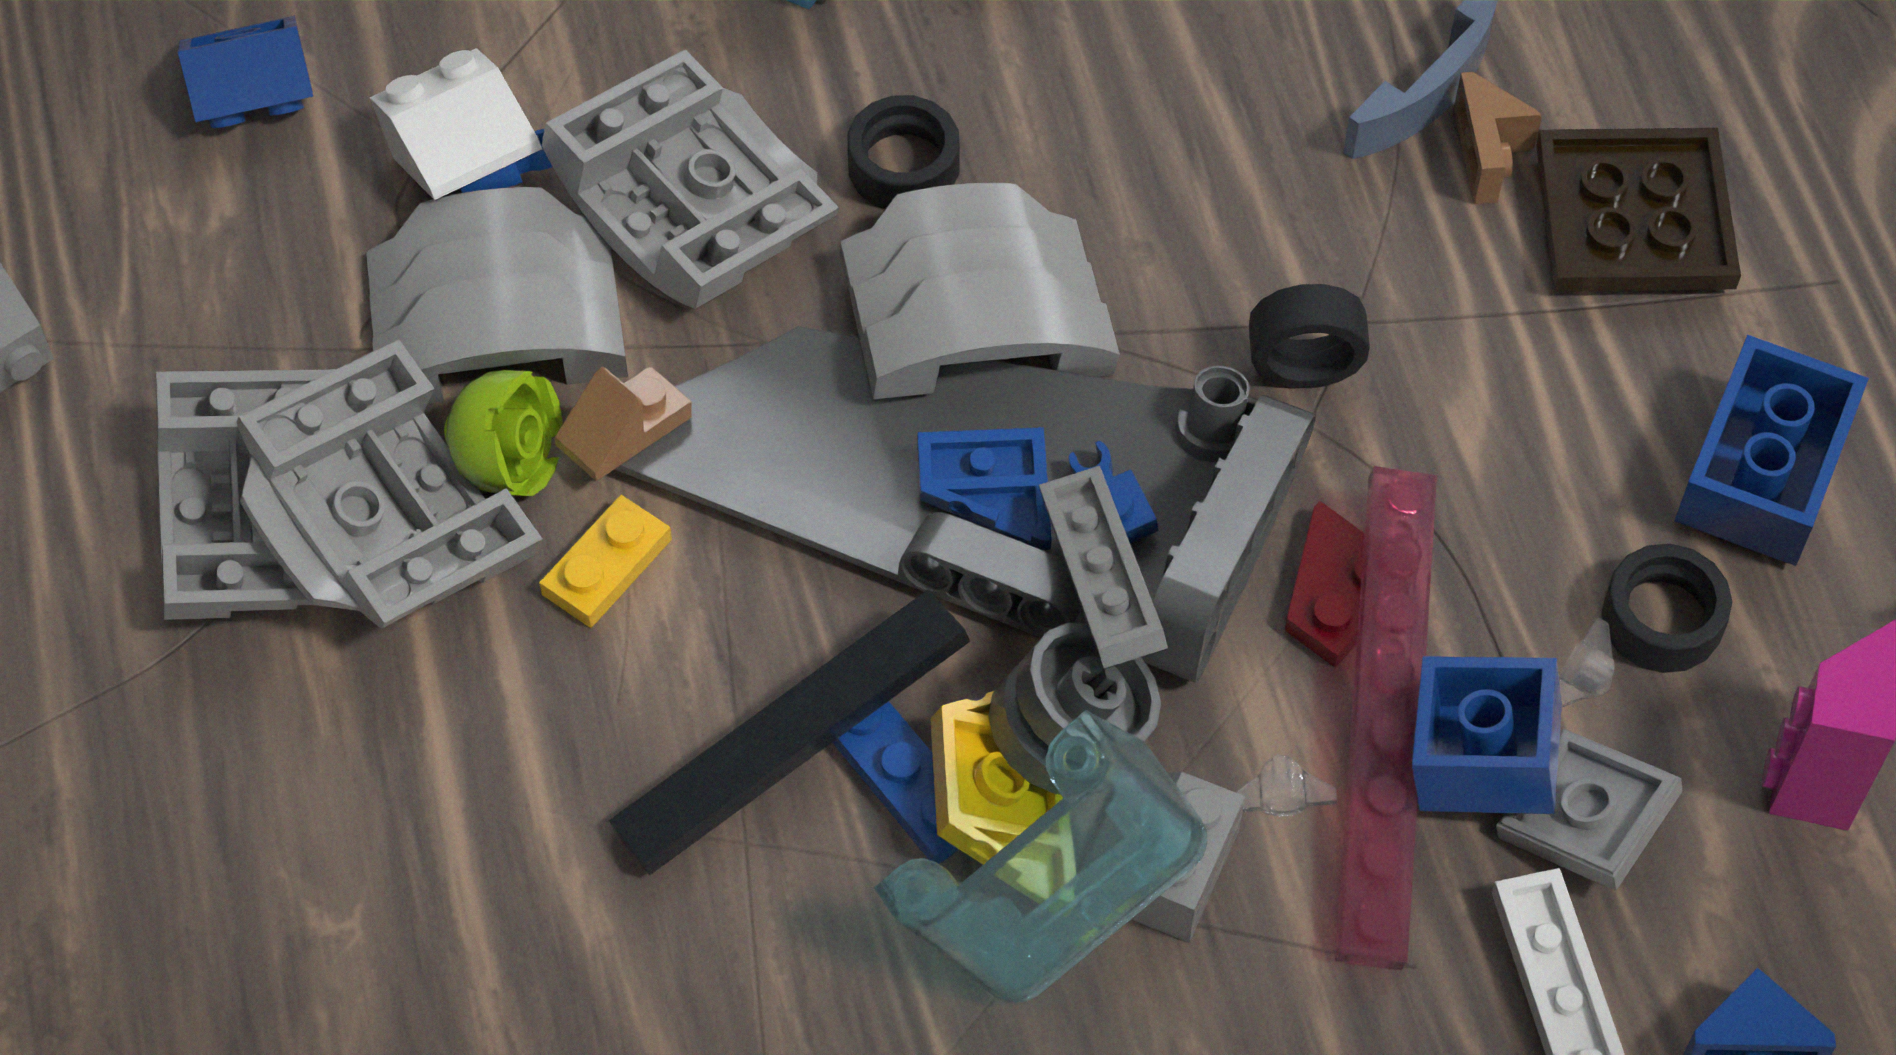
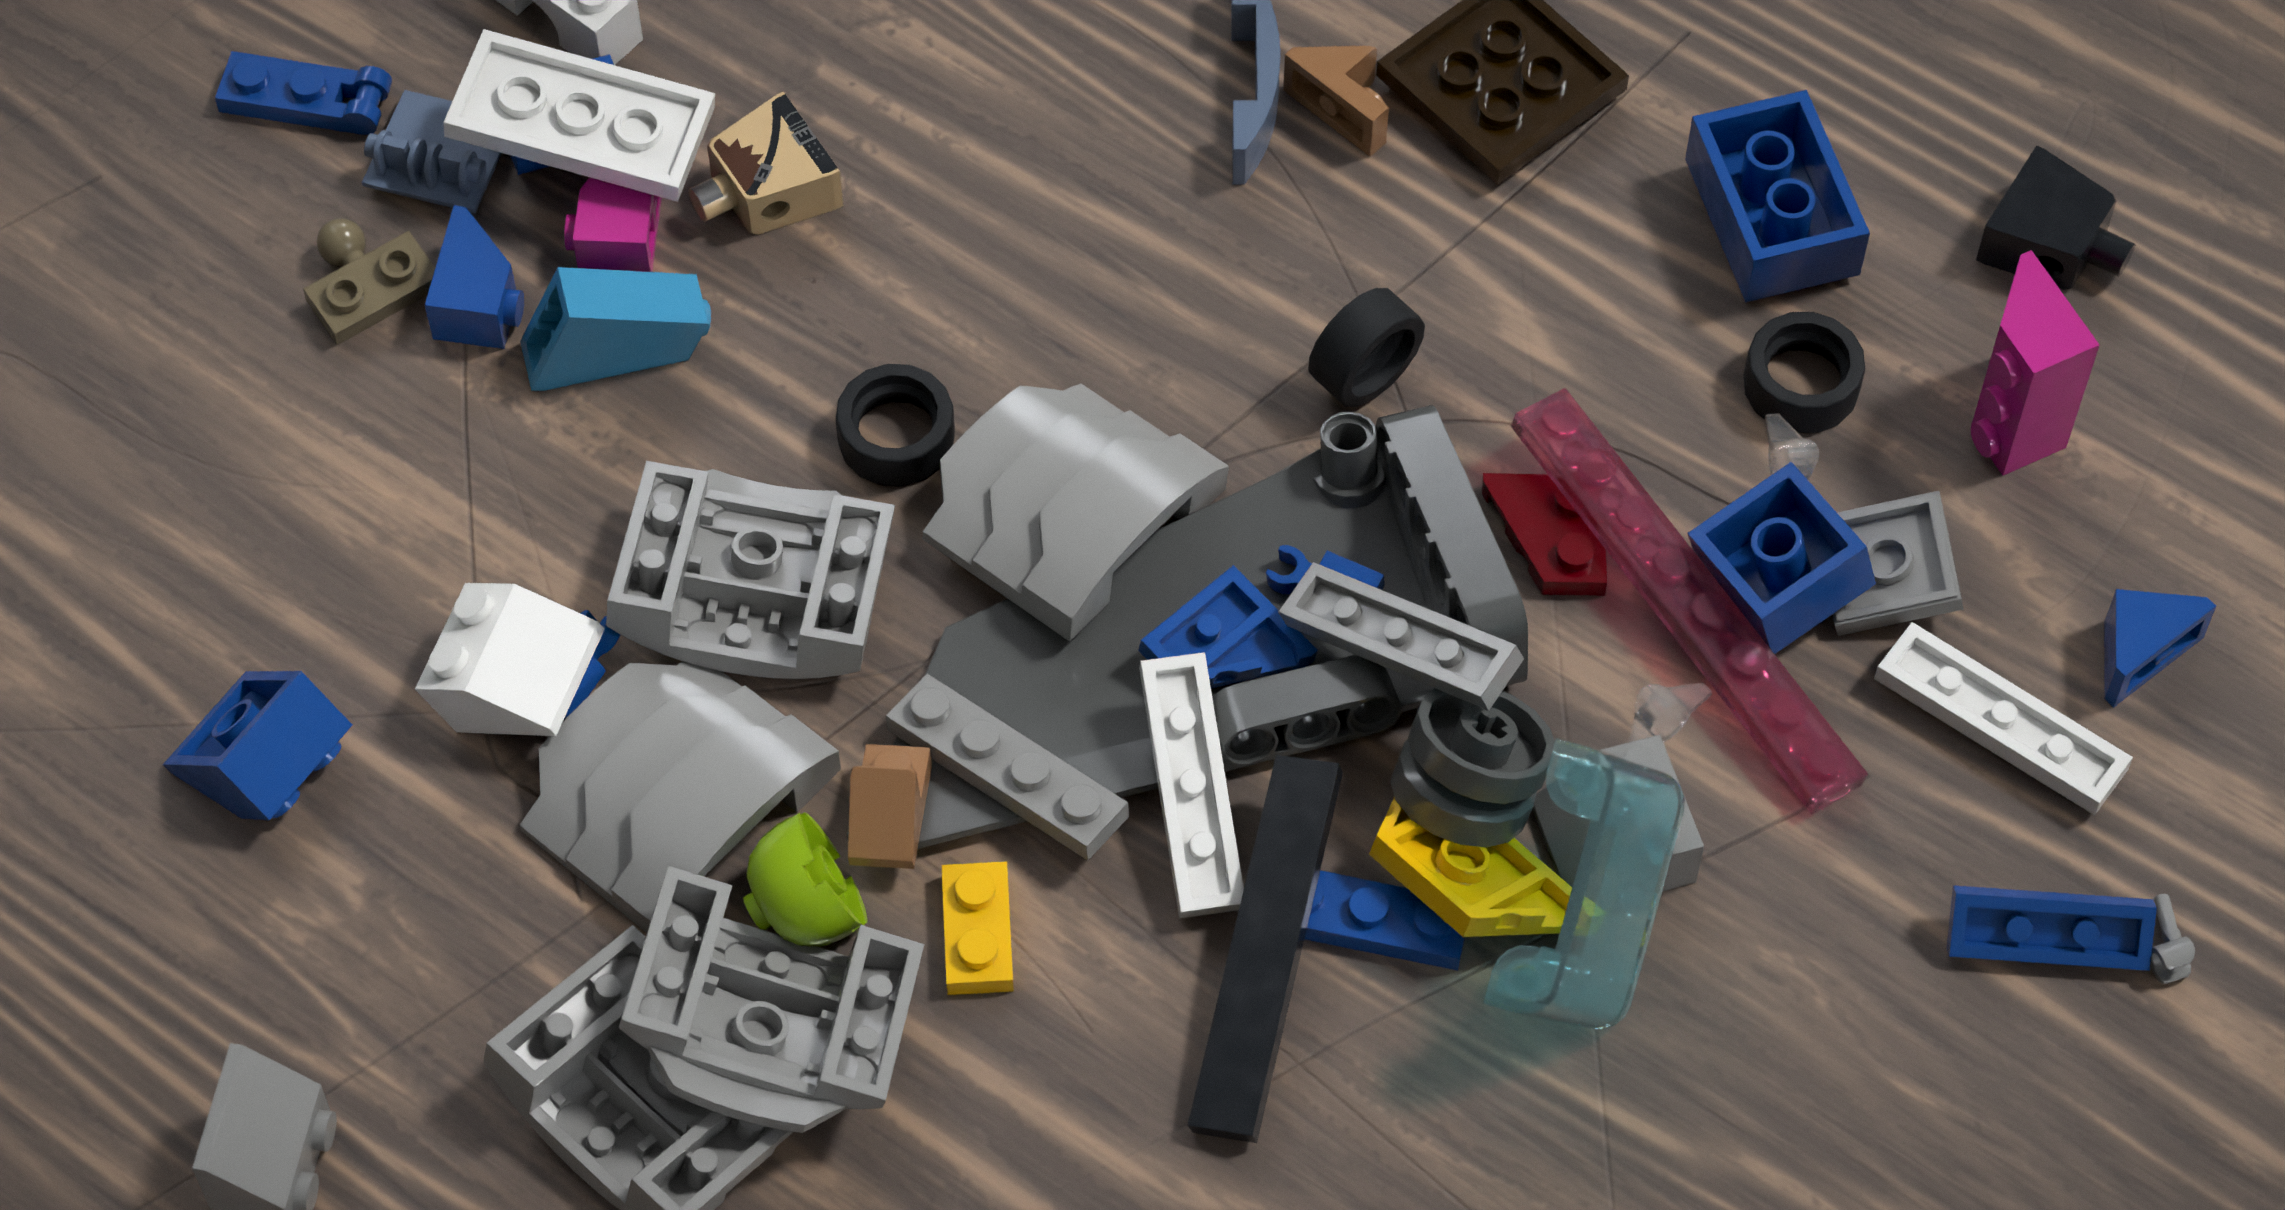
camera: 40 degrees left, 0 degrees up
none -> light grey plate [886,673,1129,861]
none -> white plate [1139,652,1244,918]

